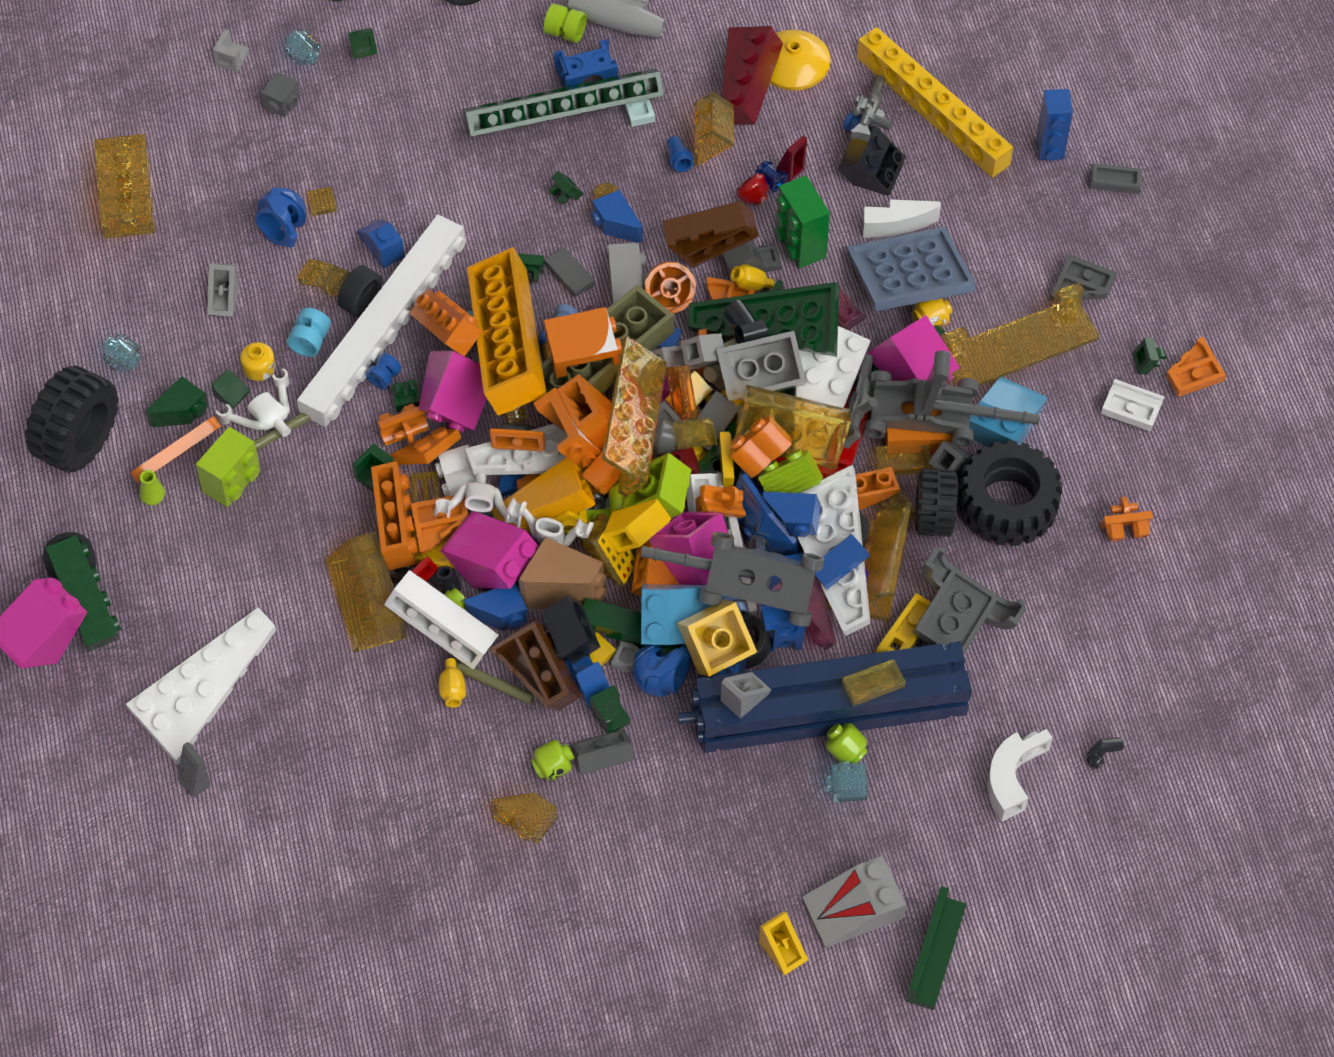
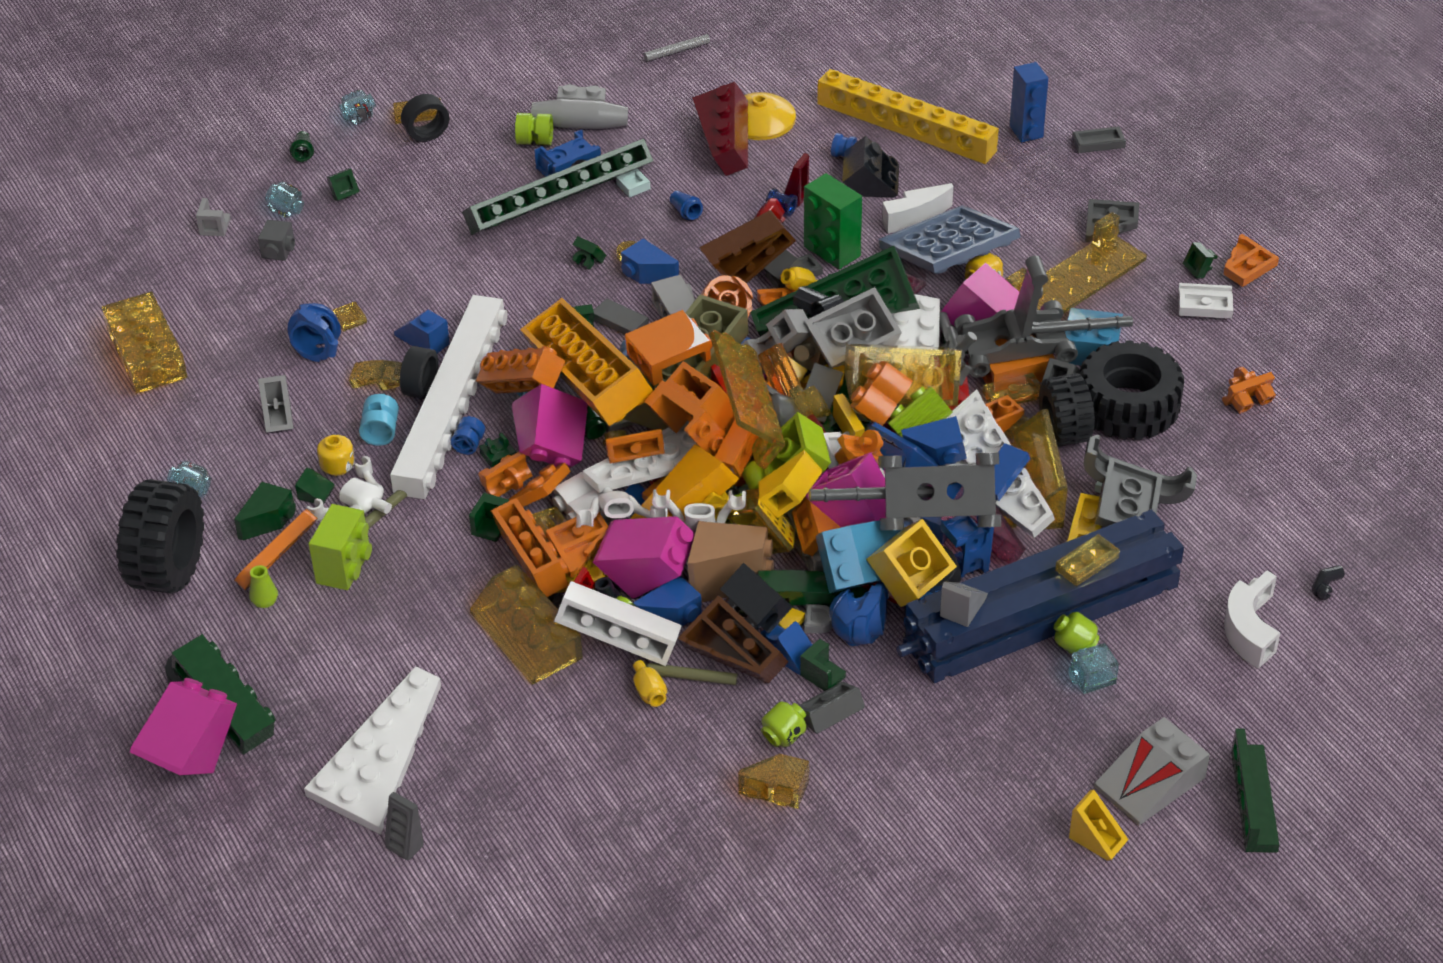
camera: 15 degrees left, 15 degrees down
clear yellow slope [694,91,734,166] -> none
dark grey piece [850,75,893,141] -> none

